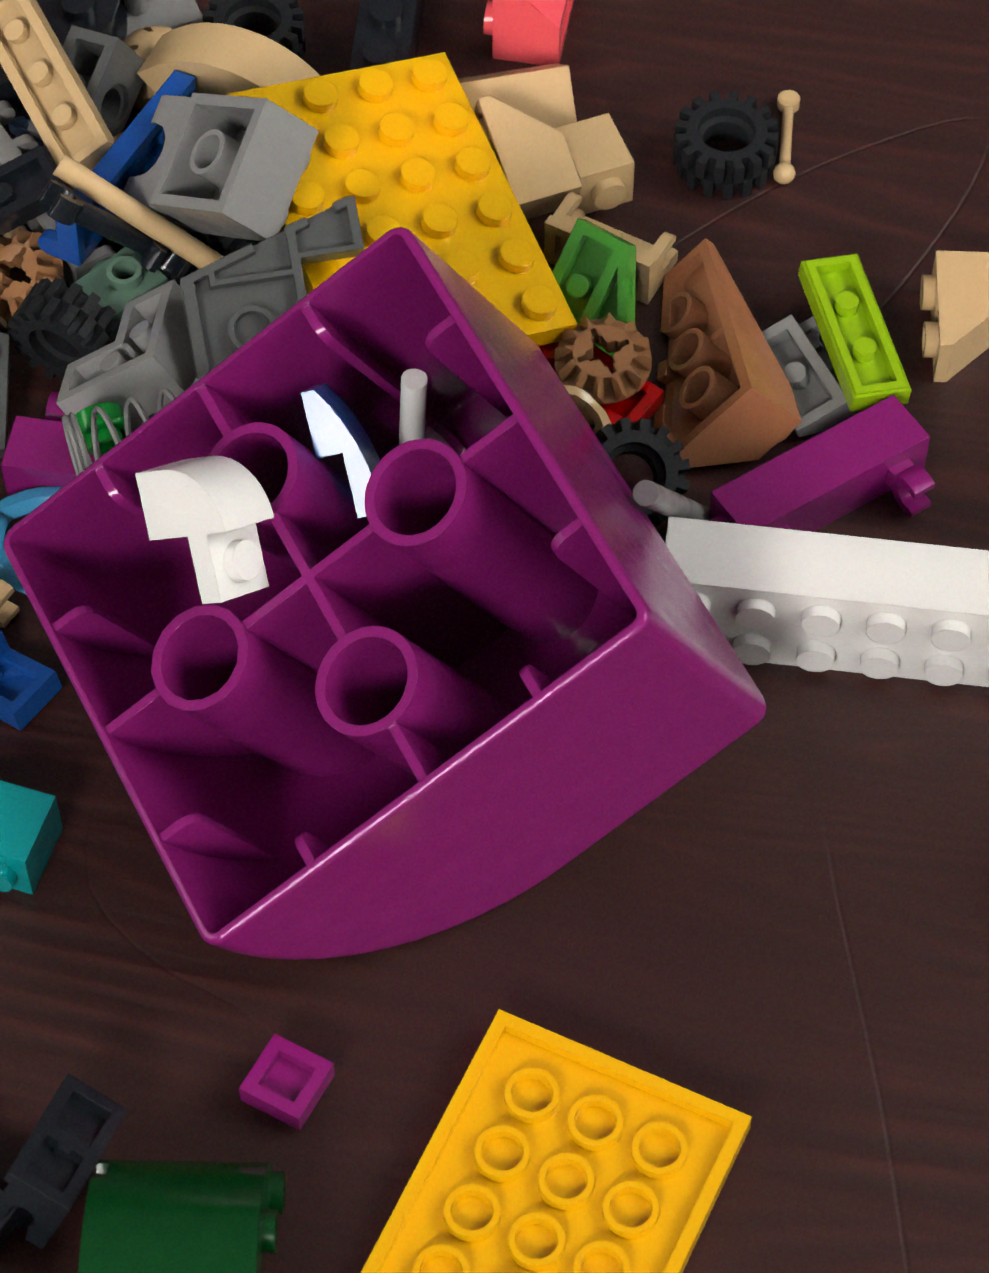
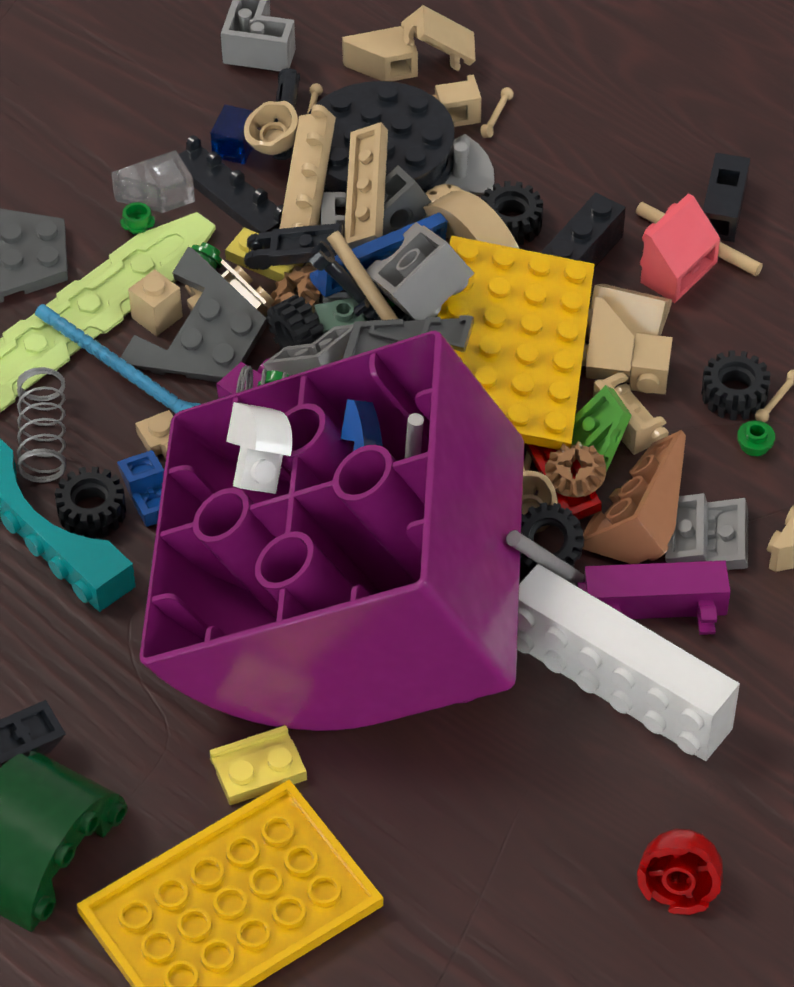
camera: 30 degrees right, 5 degrees down
magenta plate [239,1033,335,1131] -> none
lime tile [798,253,912,412] -> none
none -> light yellow plate [209,725,307,806]
none -> green plate [737,421,775,456]

